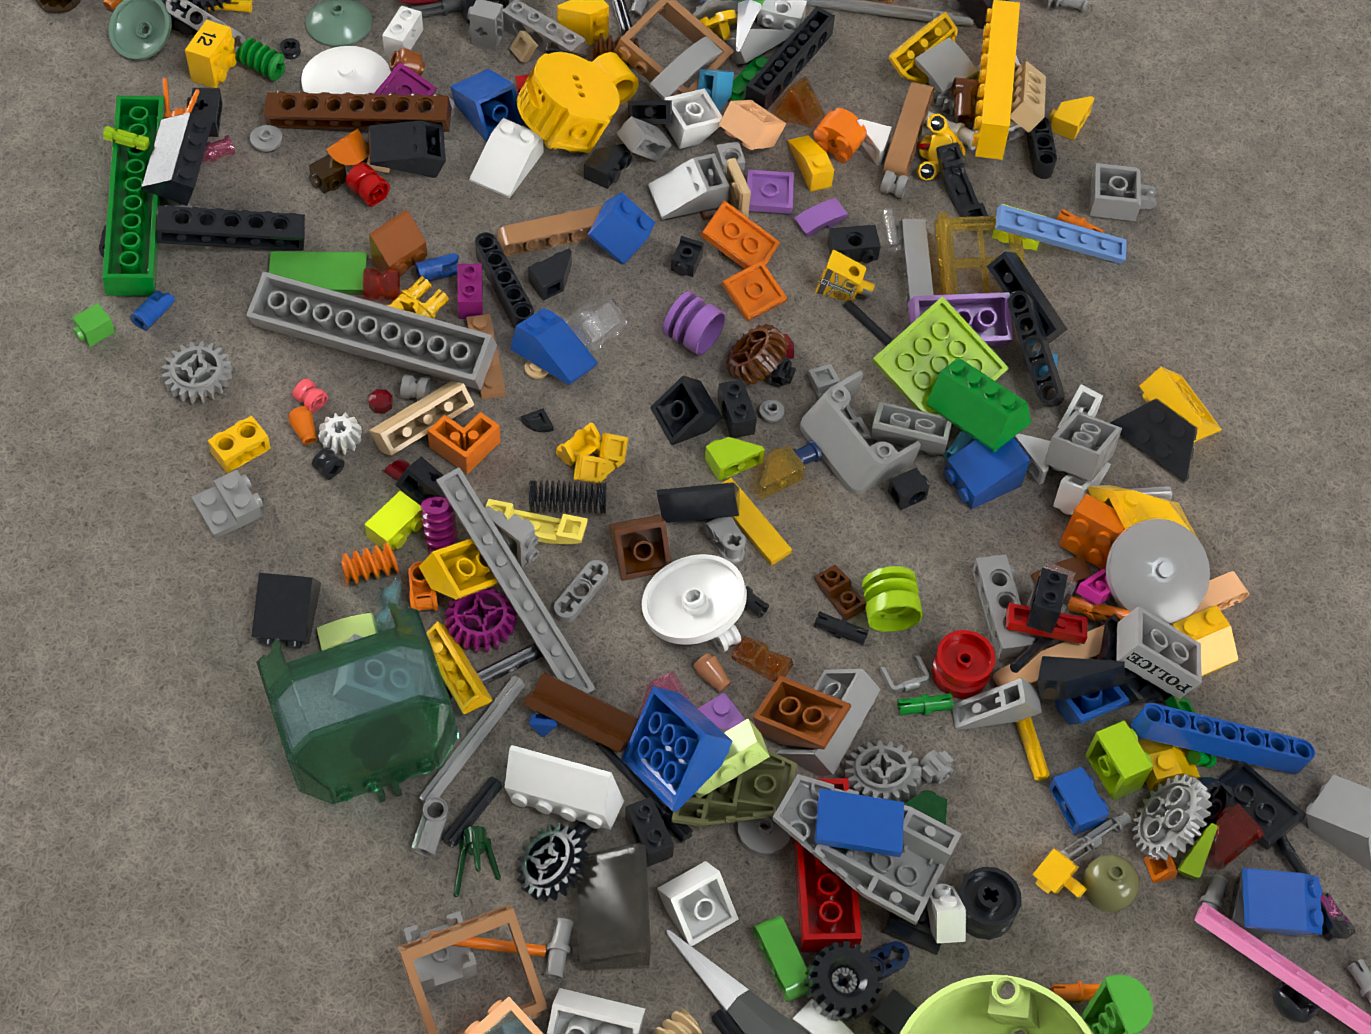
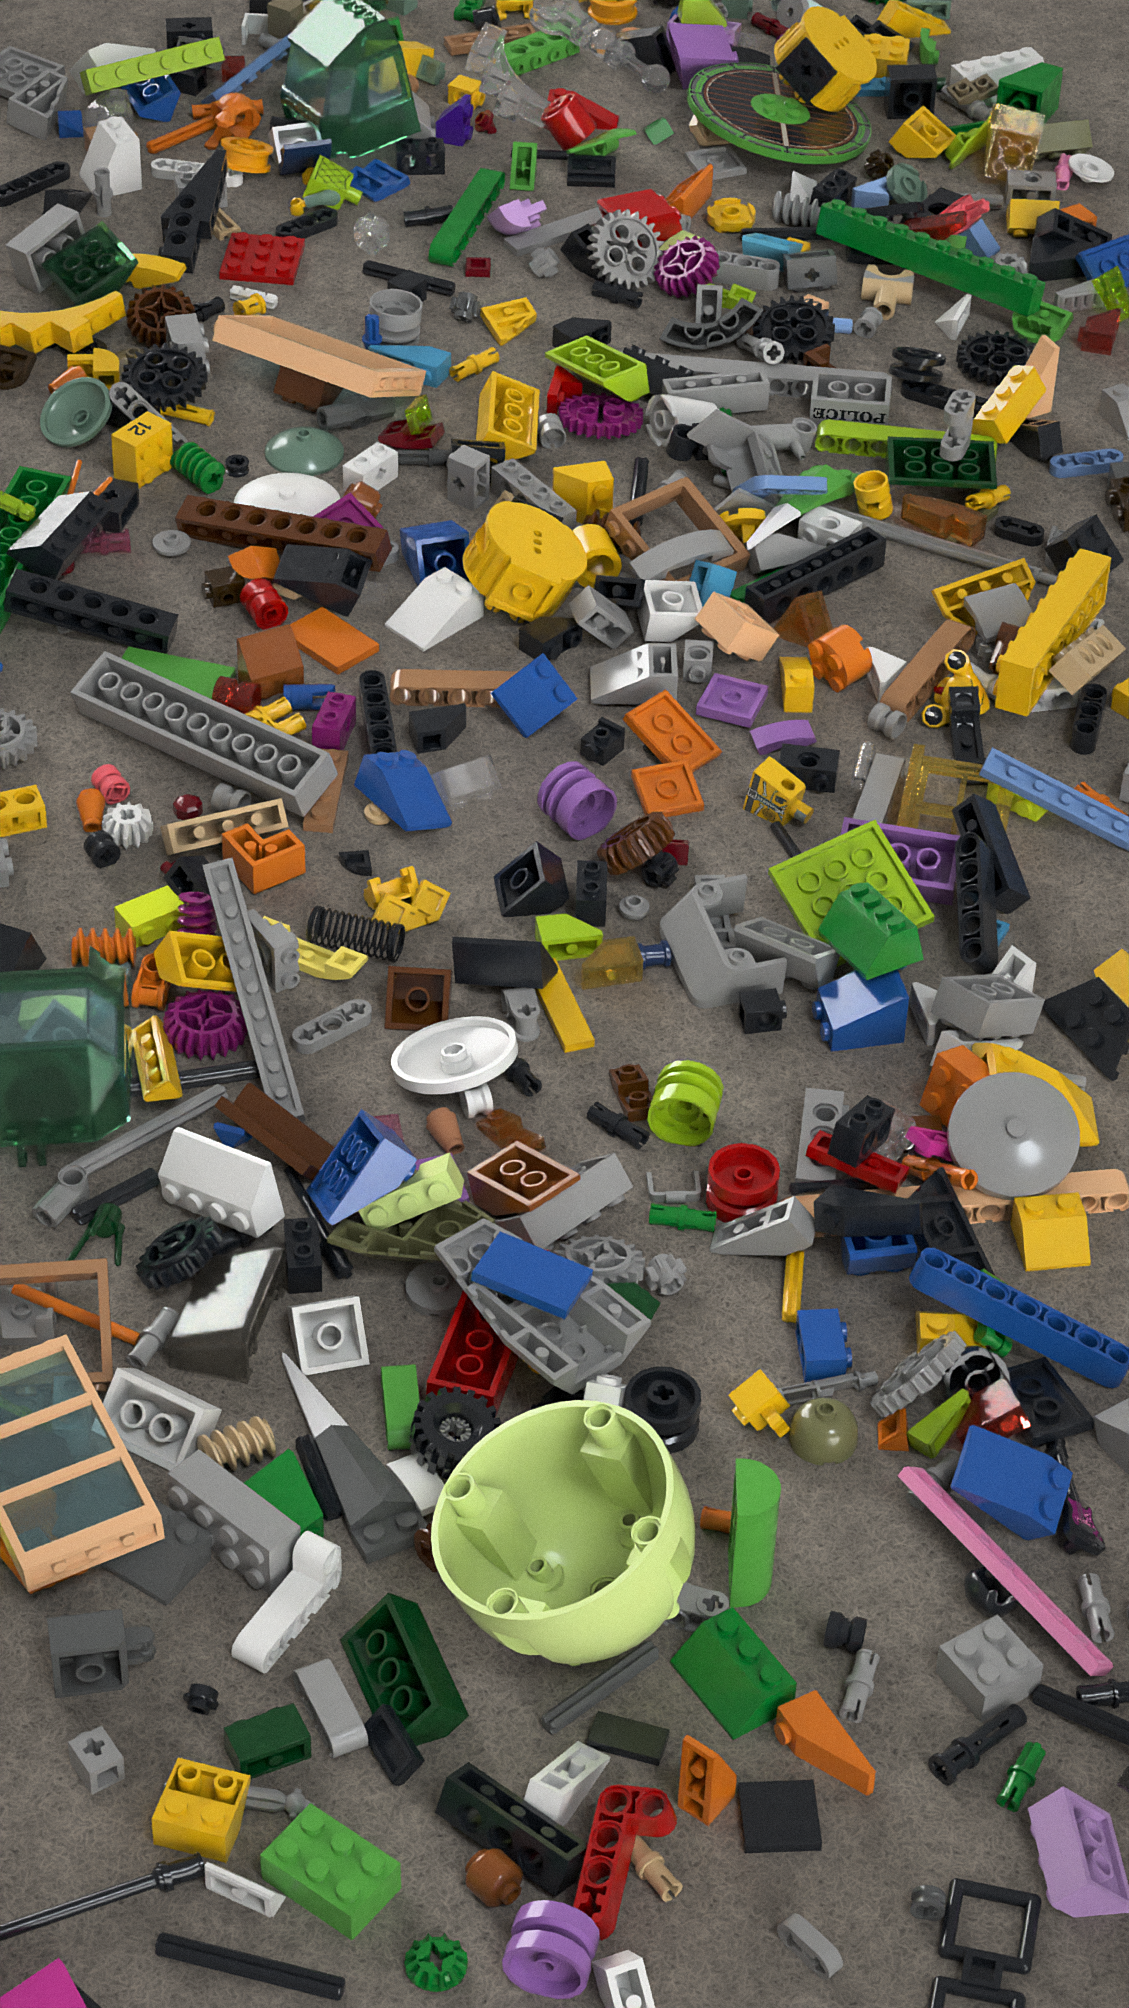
camera: 20 degrees right, 15 degrees down
tan plate [725,158,751,217] -> none
lime brick [1085,720,1153,801] -> none
light grey brick [1116,606,1202,699] -> none
none -> orange tile [290,607,379,675]

